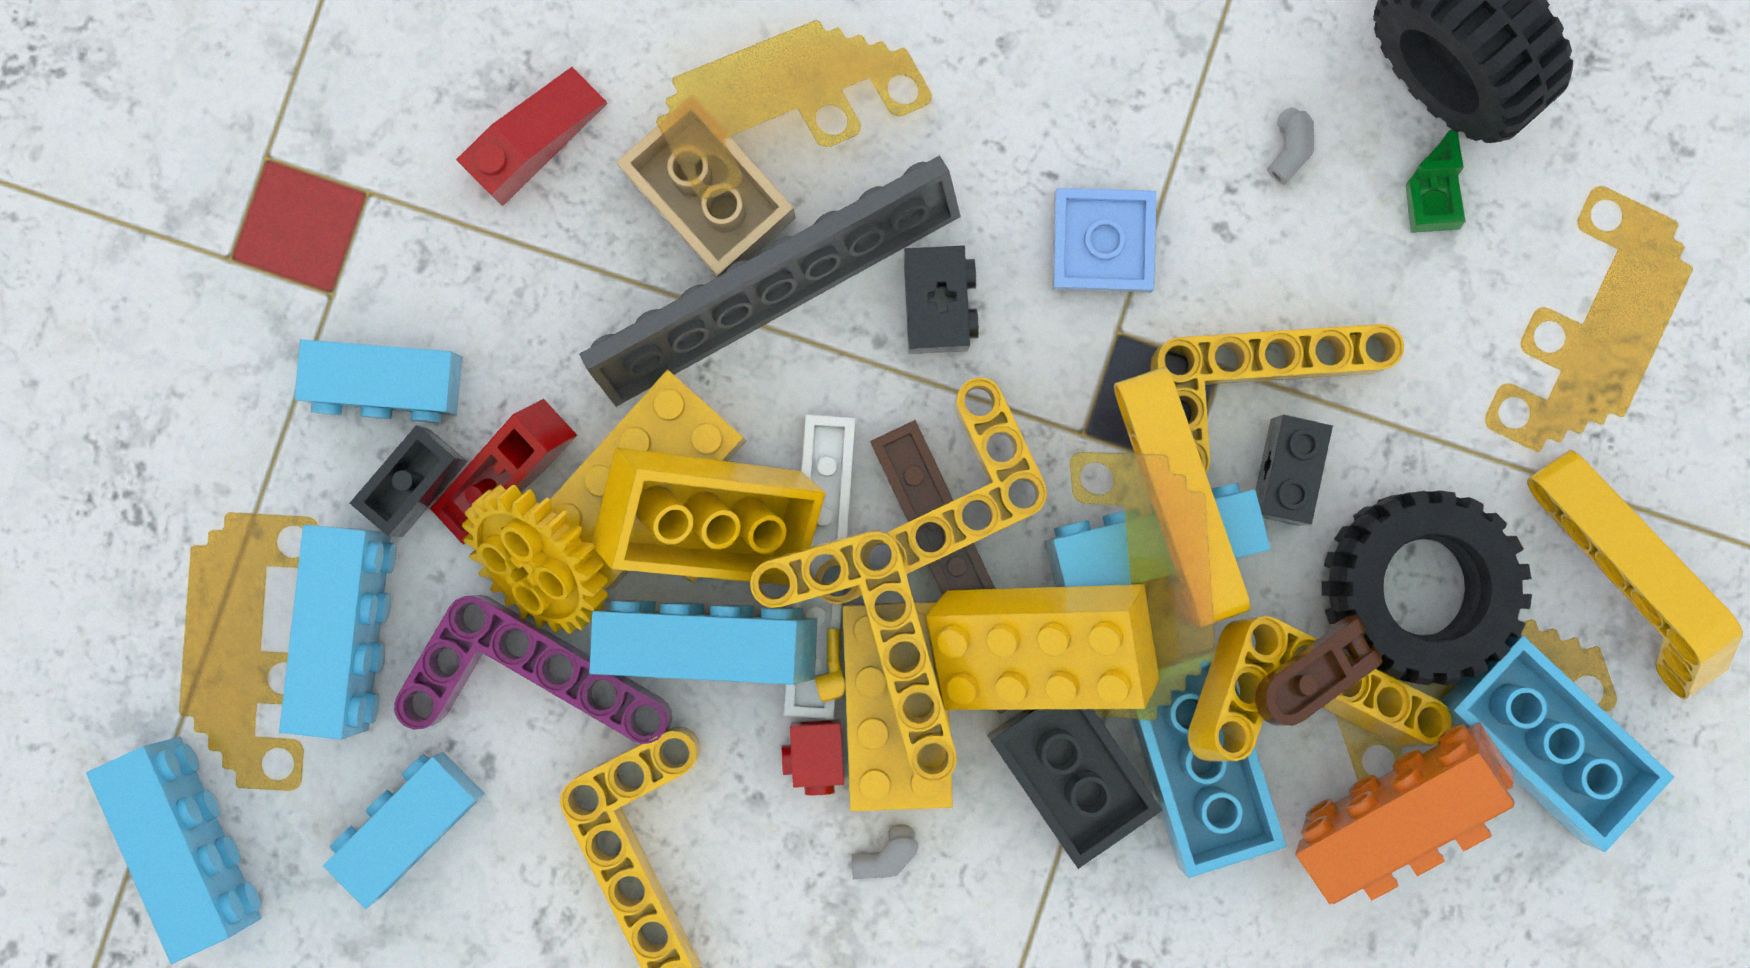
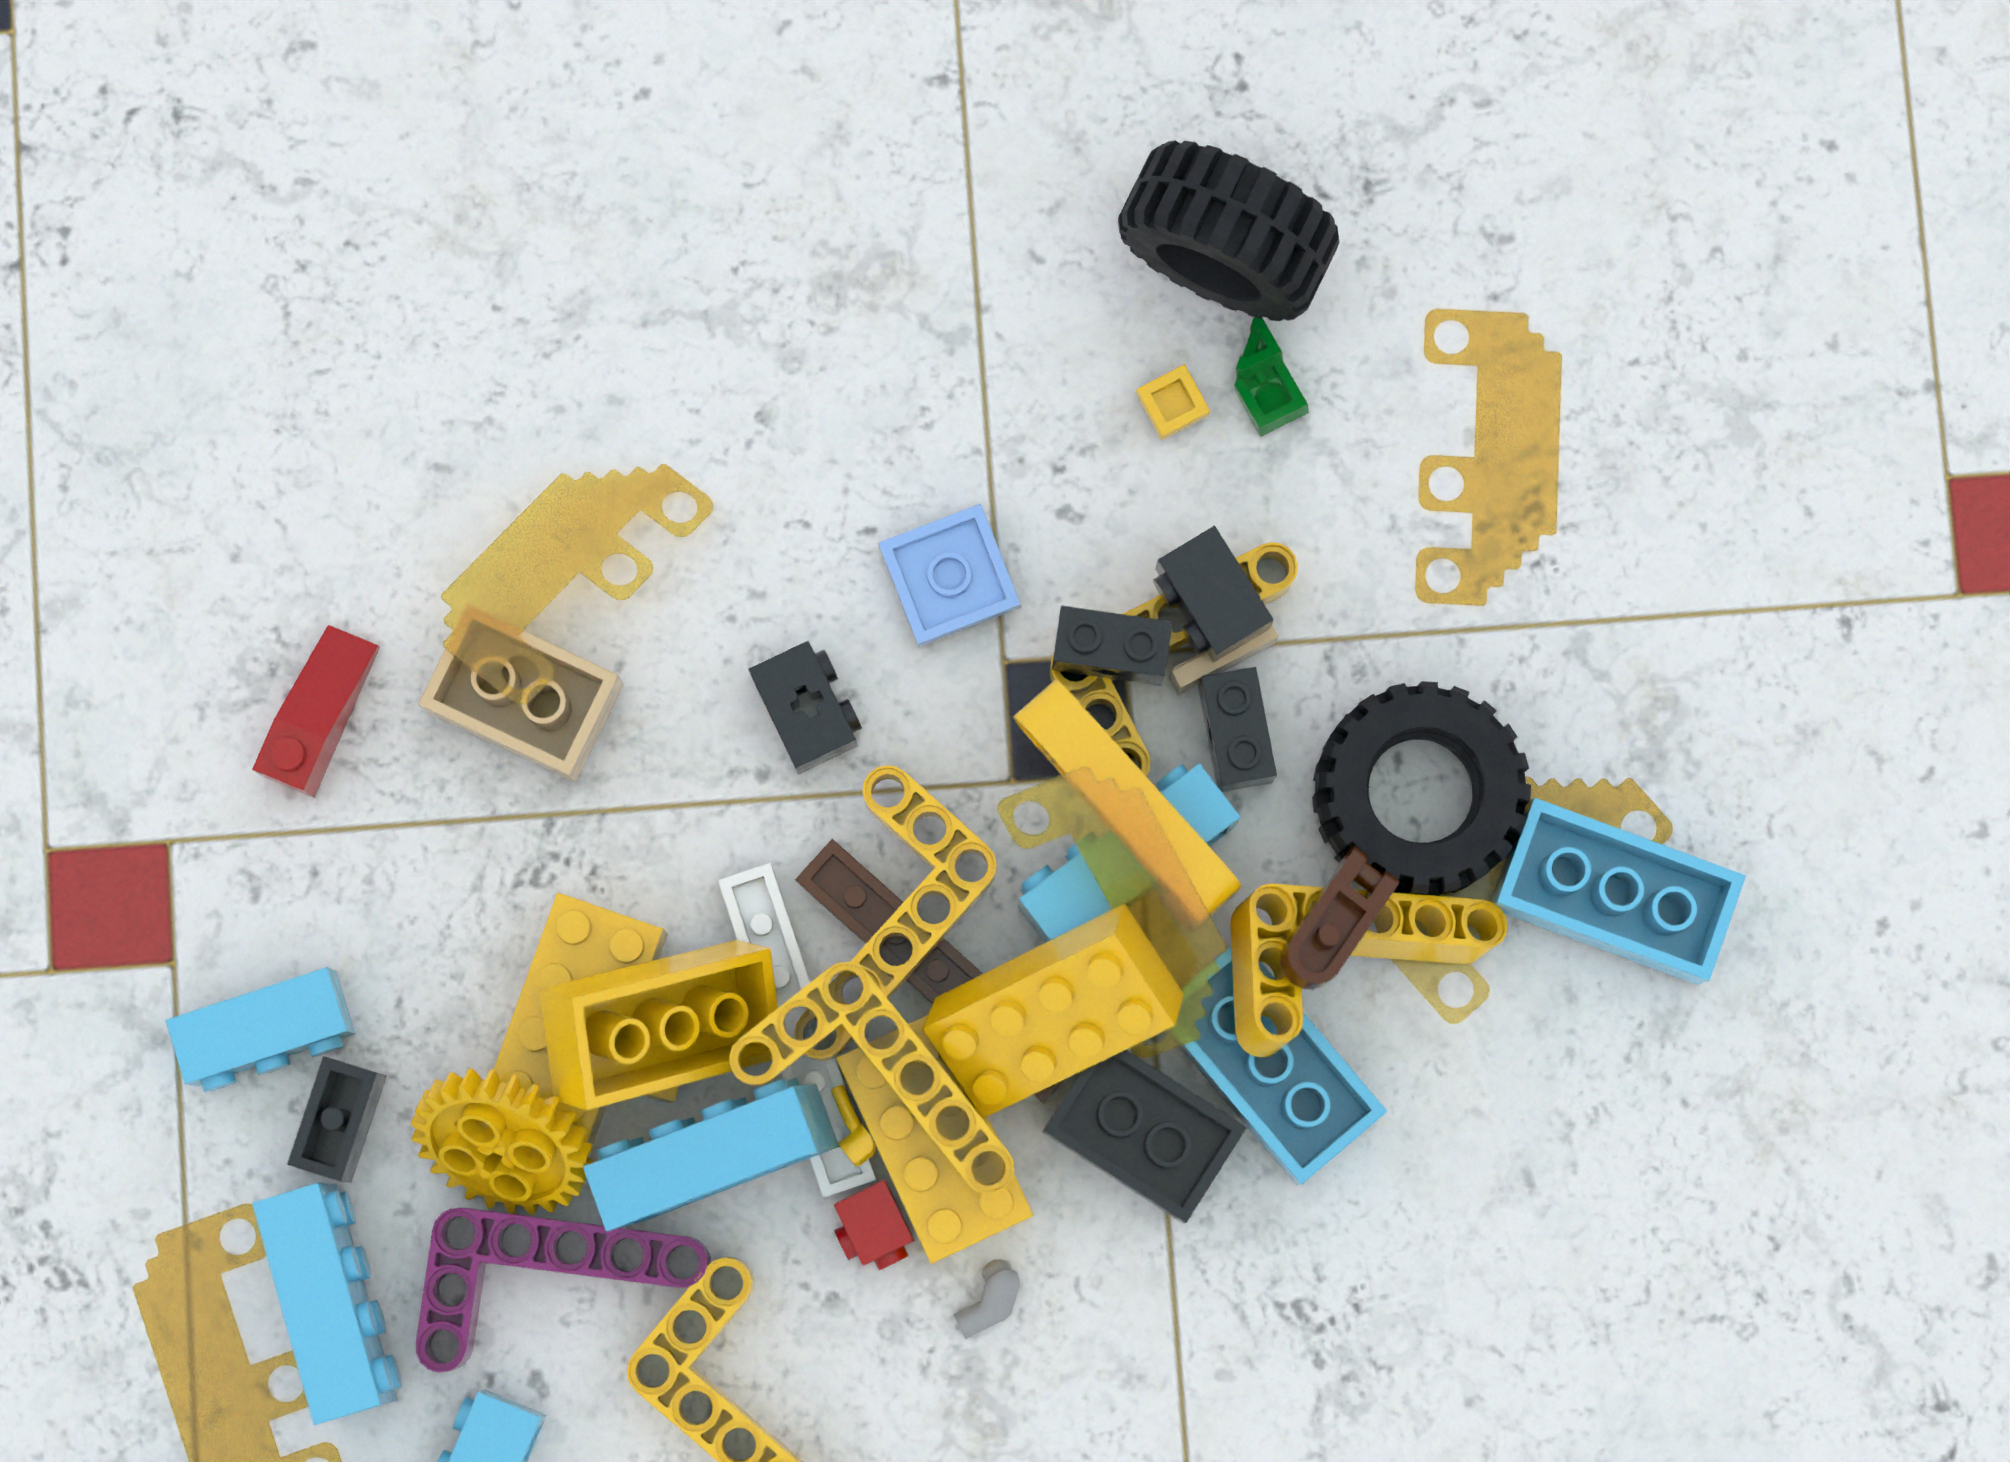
camera: 20 degrees left, 5 degrees down
red slope [429,399,577,545] -> none
dark grey plate [579,155,961,407] -> none
light grey arm [1267,108,1314,185] -> none
orange piece [1295,722,1515,905] -> none
yellow beam [1527,450,1743,700] -> none
none -> black brick [1052,605,1173,686]
none -> yellow plate [1136,364,1210,441]
none -> black brick [1153,526,1274,663]
none -> tan tile [1169,625,1279,695]

